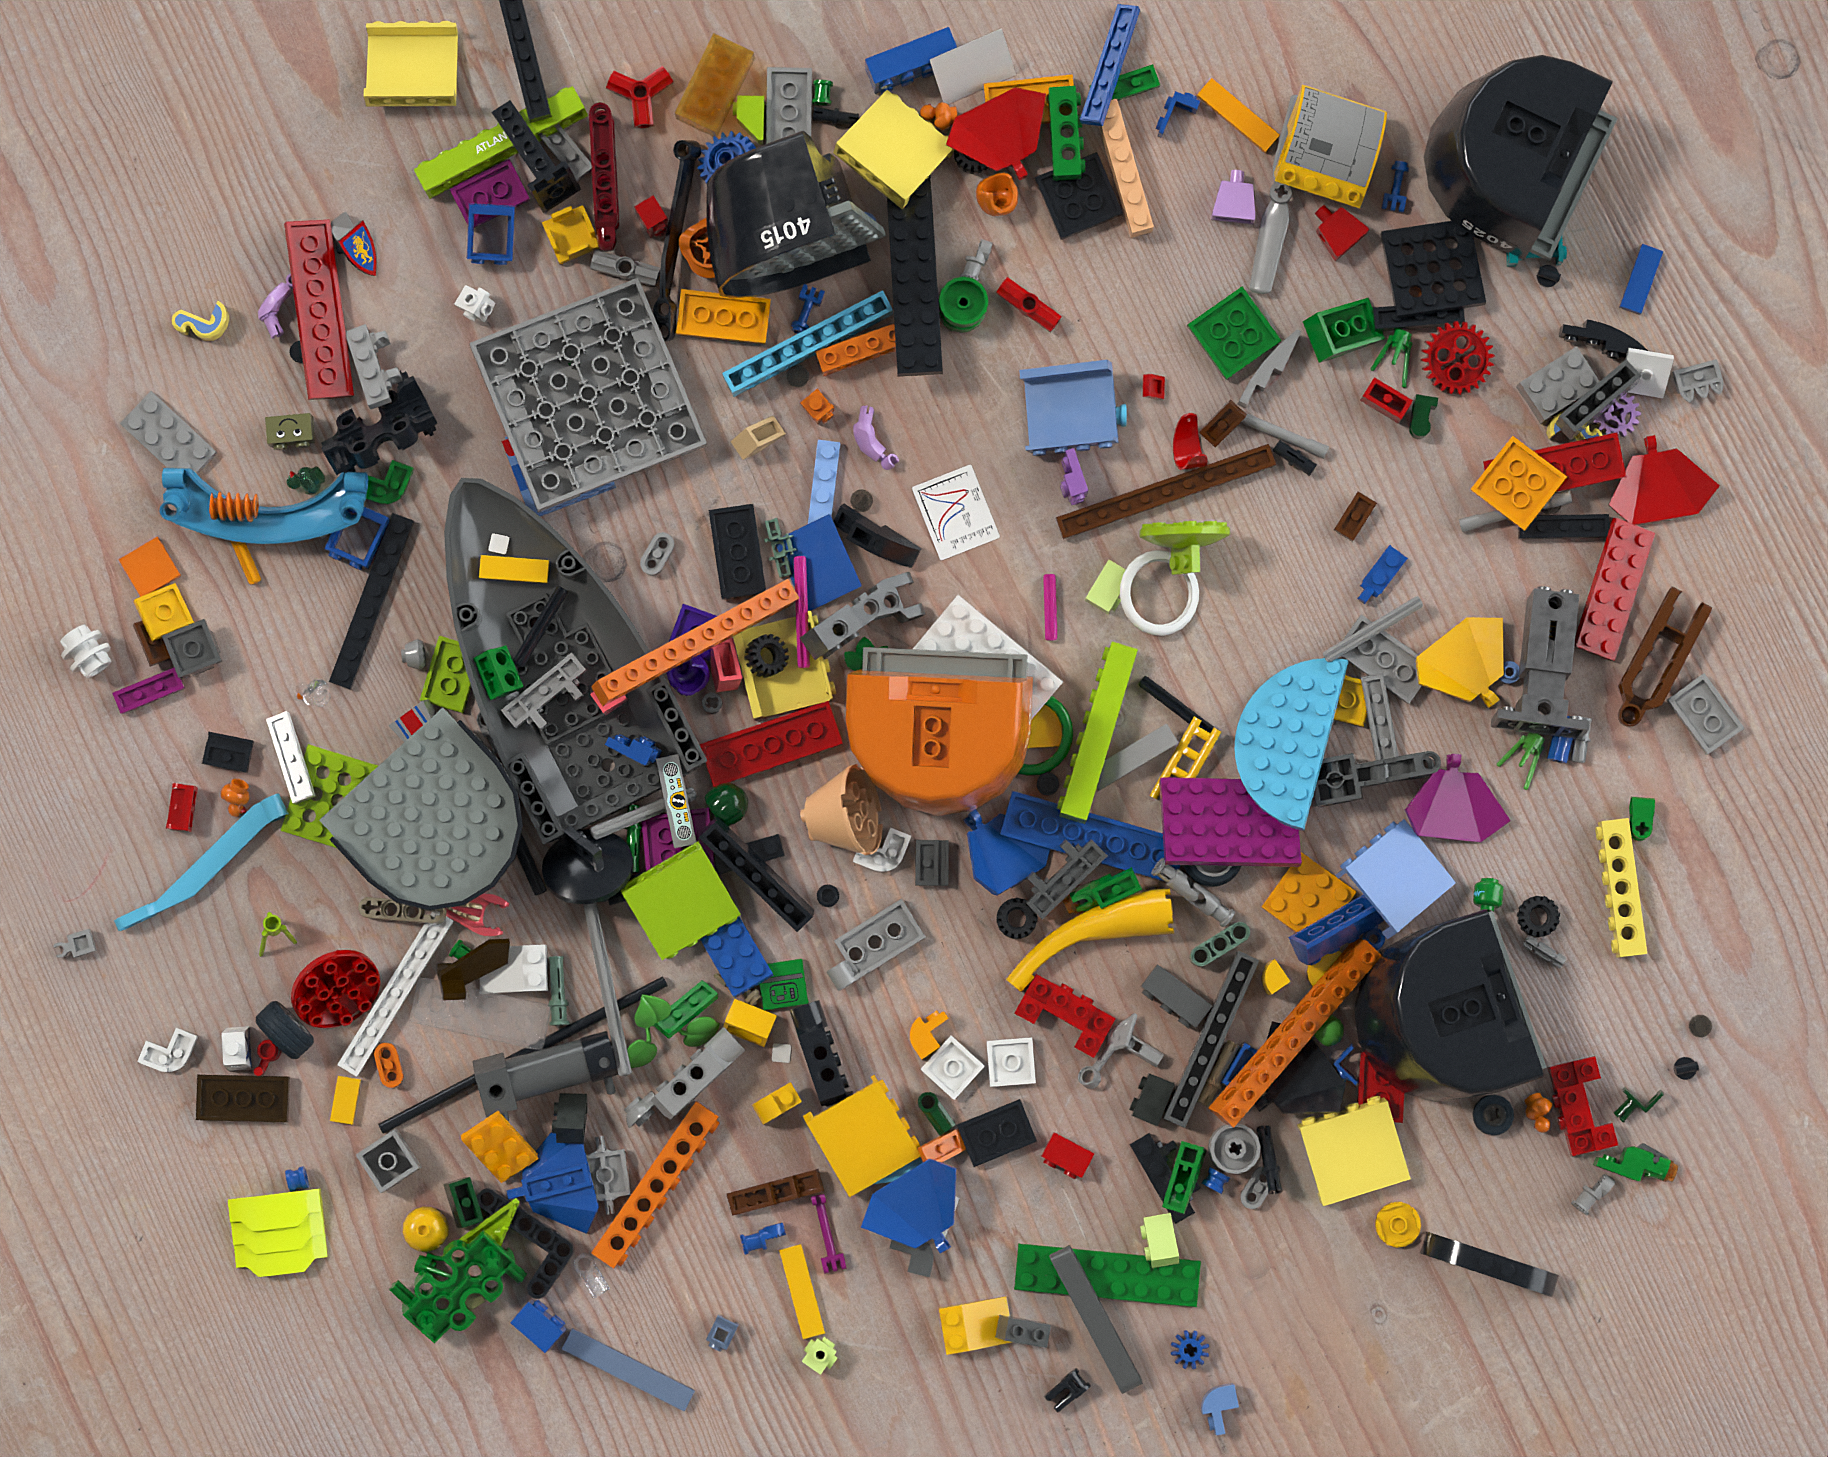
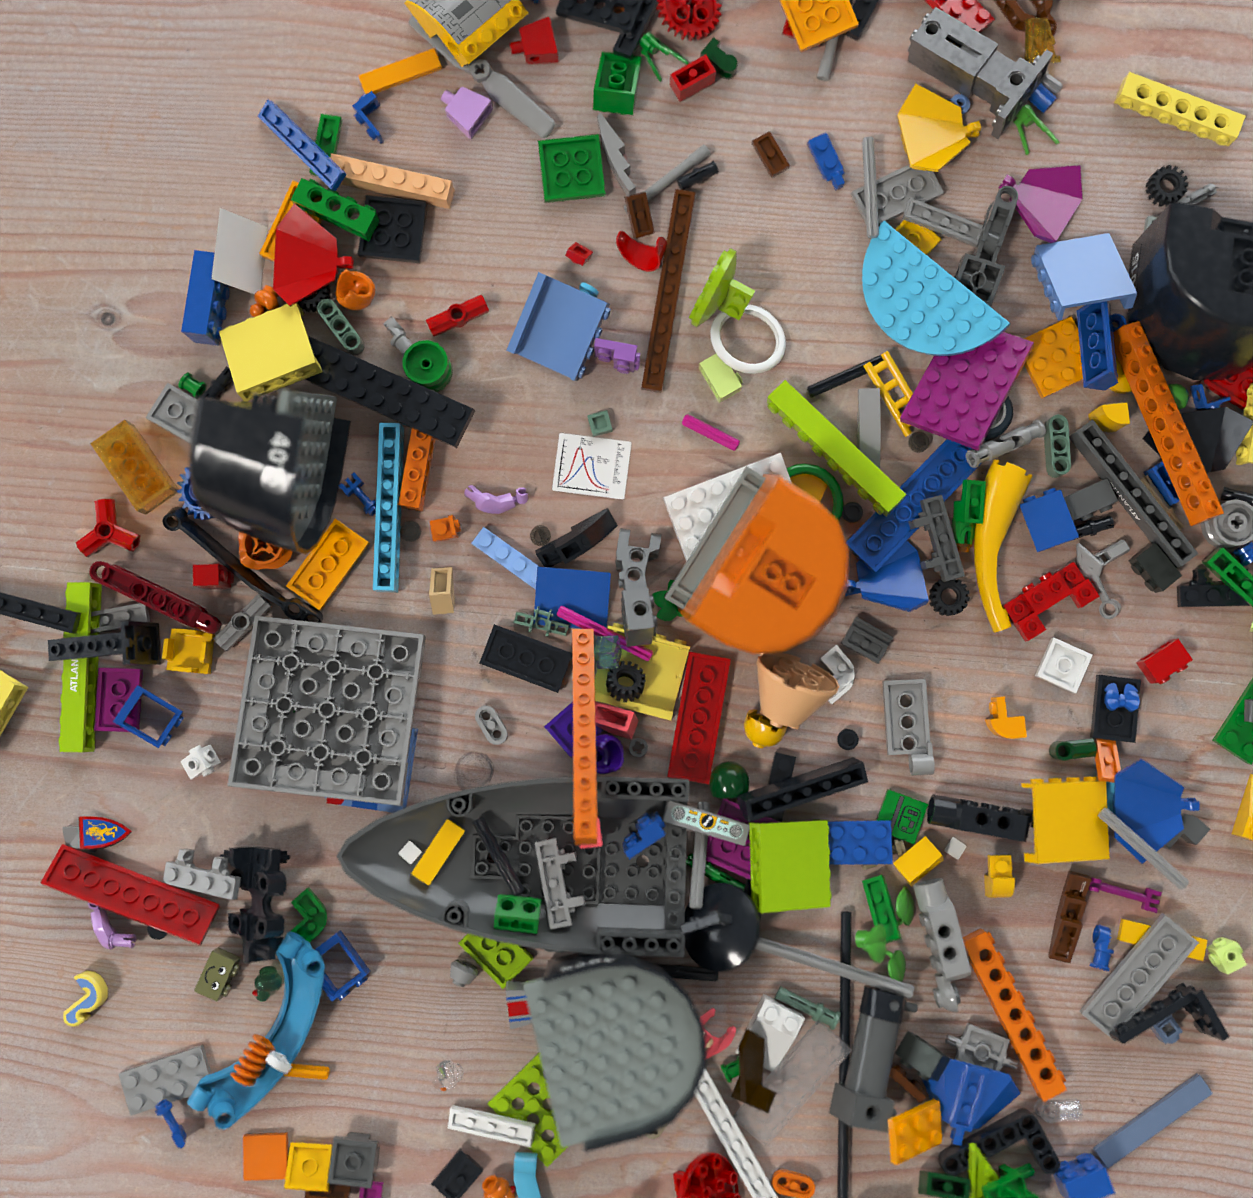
camera: 55 degrees left, 0 degrees up
black plate [329,513,415,690] -> none
lime slope [733,95,765,145] -> none
white plate [921,1036,985,1100] -> none
green head [1473,878,1504,912] -> none
green piece [1629,796,1655,841] -> none
none -> blue hinge [155,1099,187,1148]
none -> white tile [266,1051,291,1074]
none -> sand green beam [317,299,364,355]
none -> sand green tile [587,410,613,437]
none -> clear light blue brick [593,635,622,669]
none -> yellow cylinder [744,709,788,748]
none -> reddish brown plate [890,1064,926,1103]
none -> clear smoke plate [908,432,929,453]
none -> blue panel [1019,488,1079,552]
none -> clear yellow wing [1024,18,1061,63]
none -> black pin [1074,515,1114,540]
none -> light grey plate [1079,913,1199,1041]
none -> light grey axle [1098,808,1189,889]
none -> blue piece [1104,683,1140,712]
none -> black bracket [1109,983,1230,1044]

